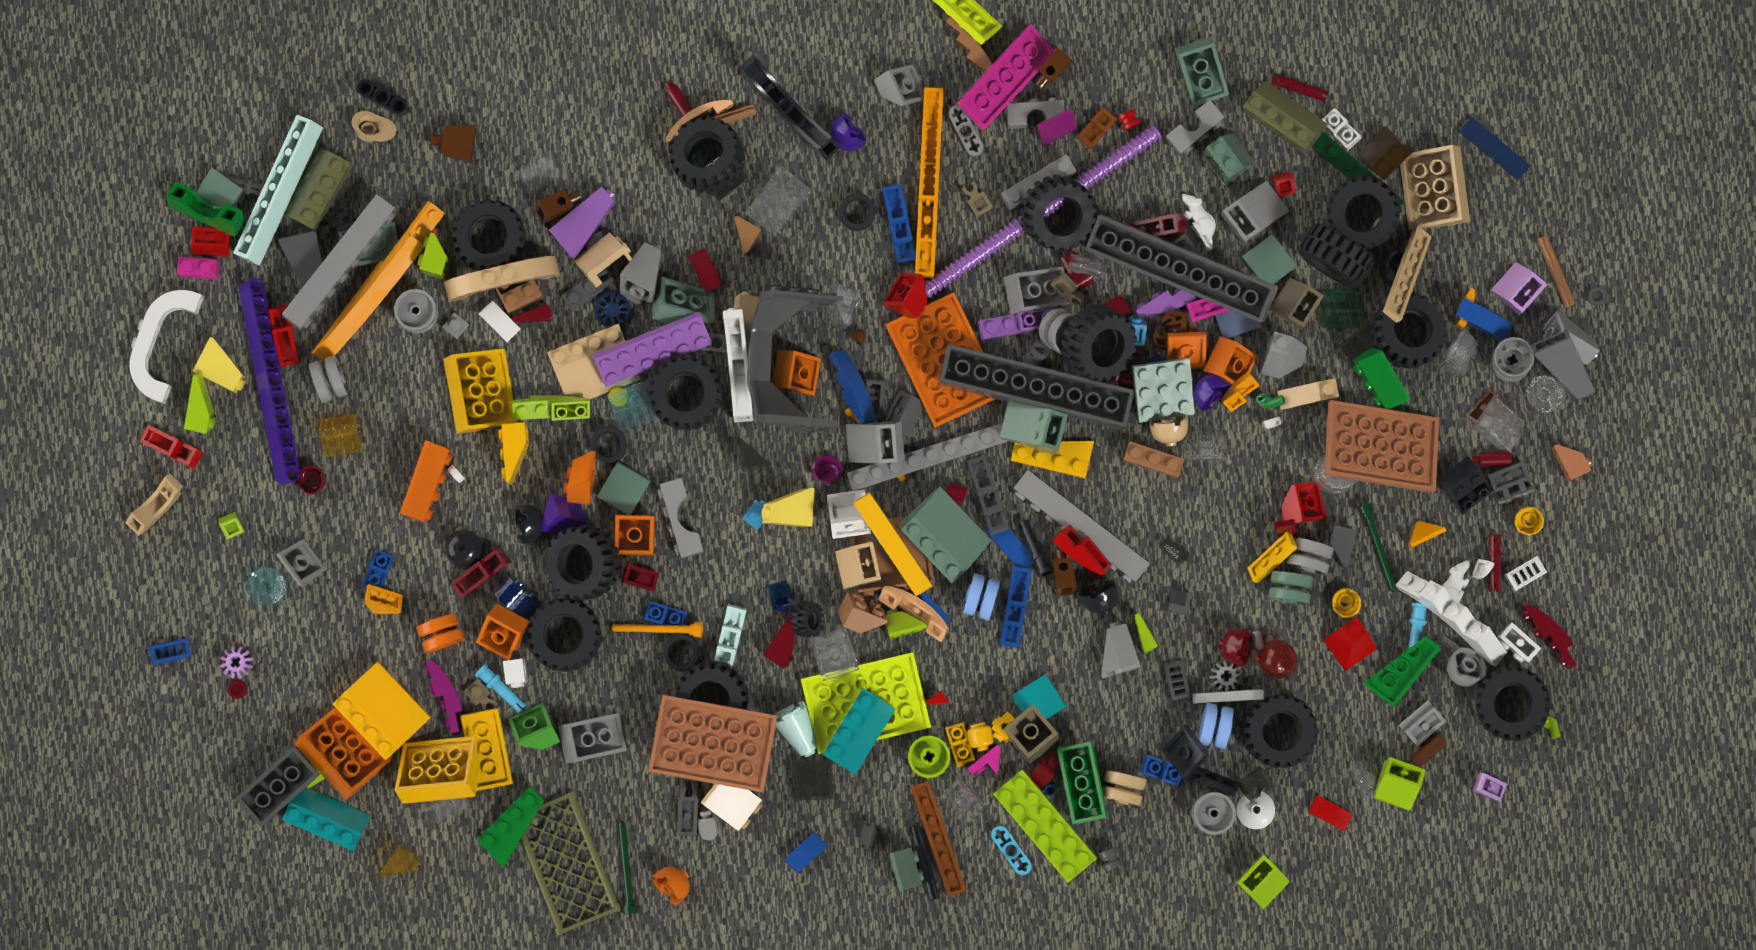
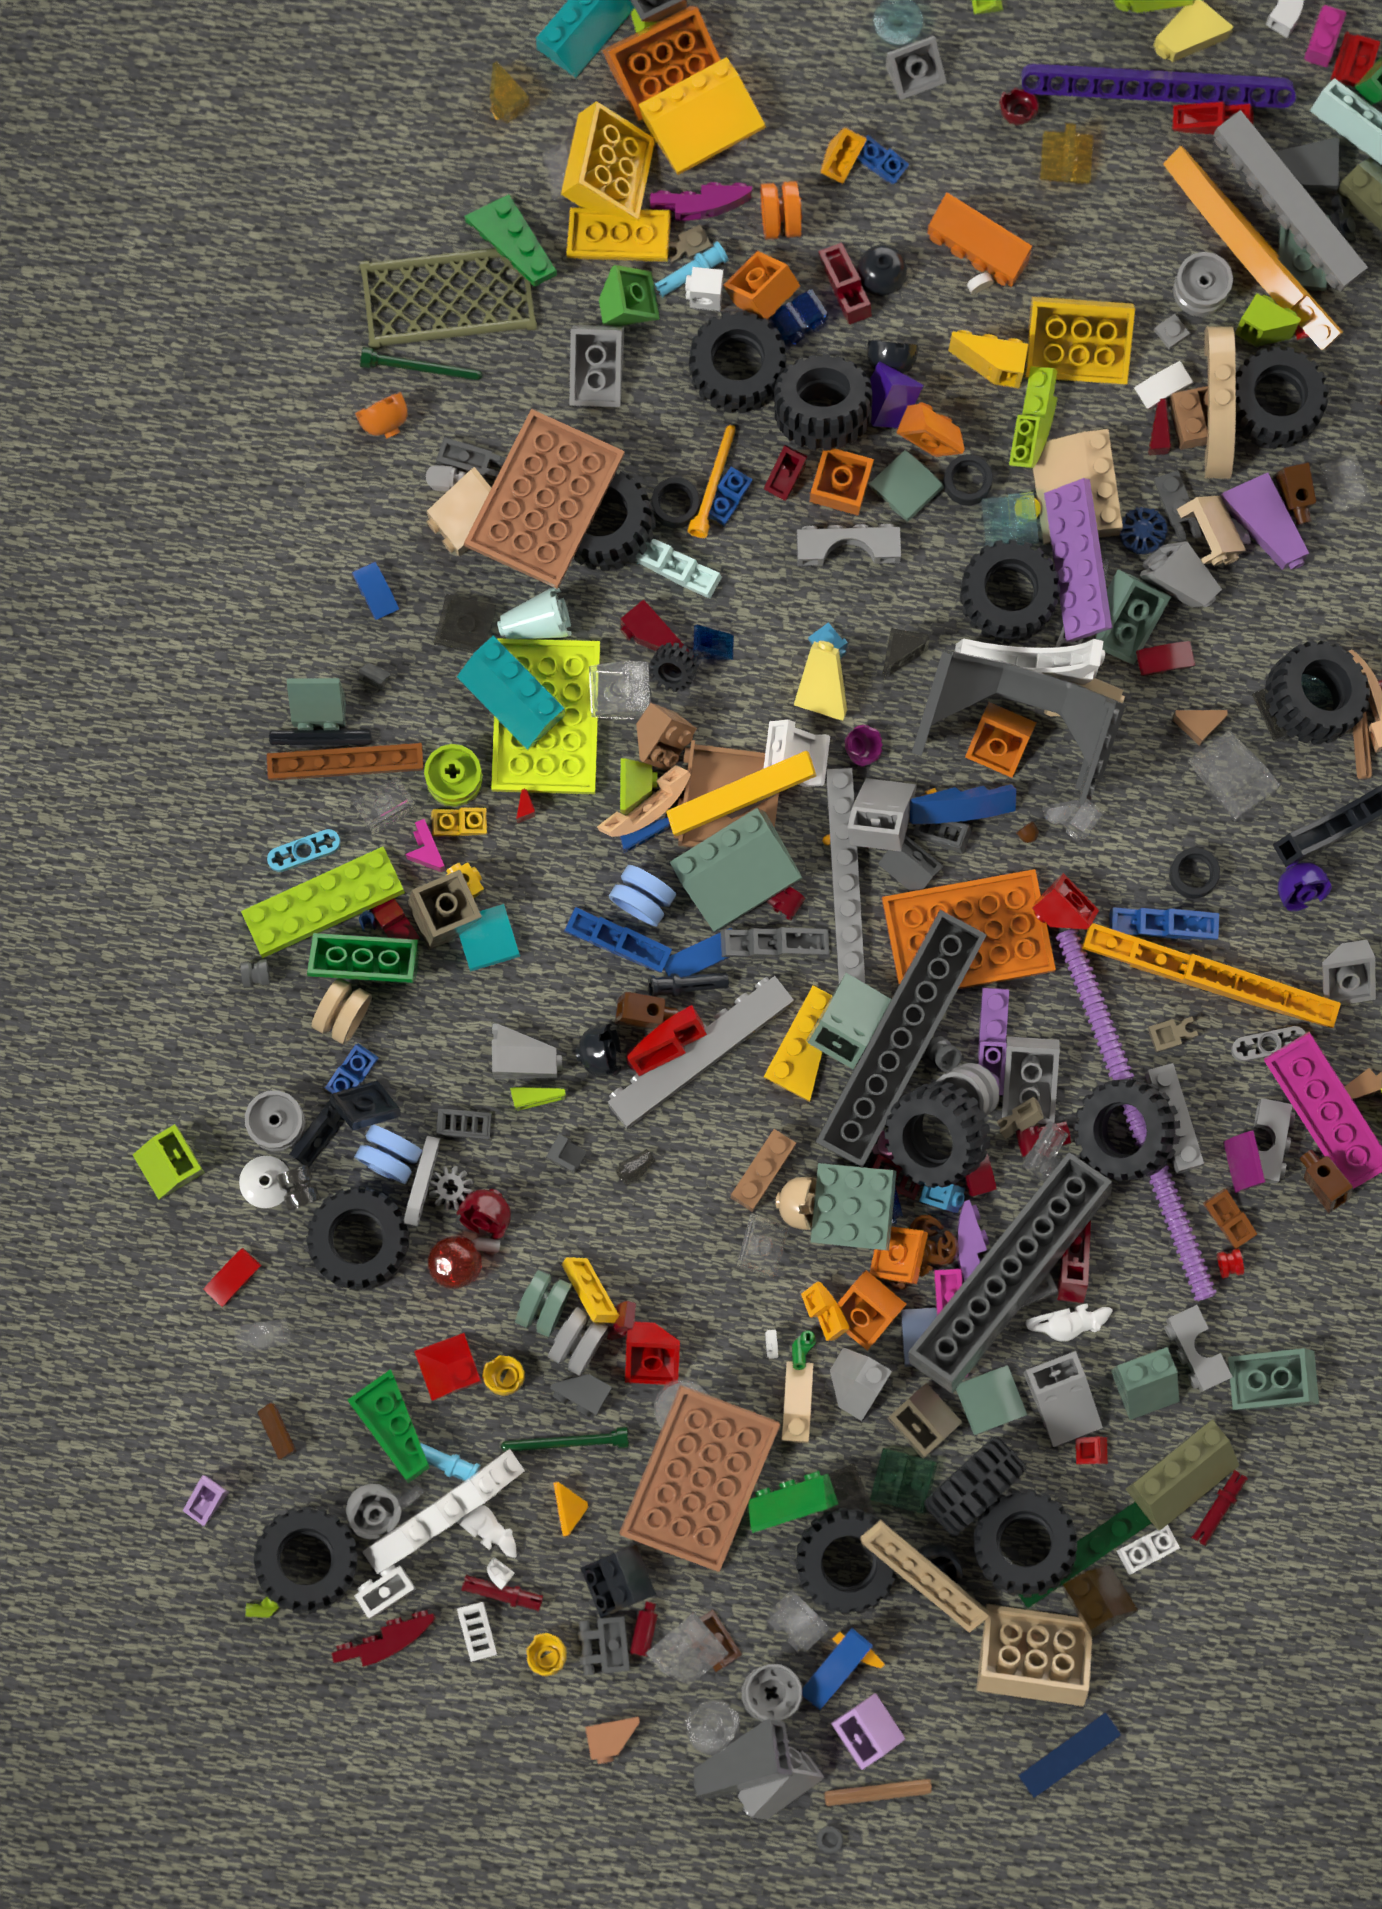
camera: 105 degrees right, 5 degrees down
light grey wheel [309,355,348,403] -> none
tan slope [835,542,881,589] -> none
yellow head [967,722,994,751] -> none
dark purple cylinder [1193,374,1230,412] -> none
lime slope [1373,757,1426,811] -> none
light grey plate [1398,700,1446,747] -> none

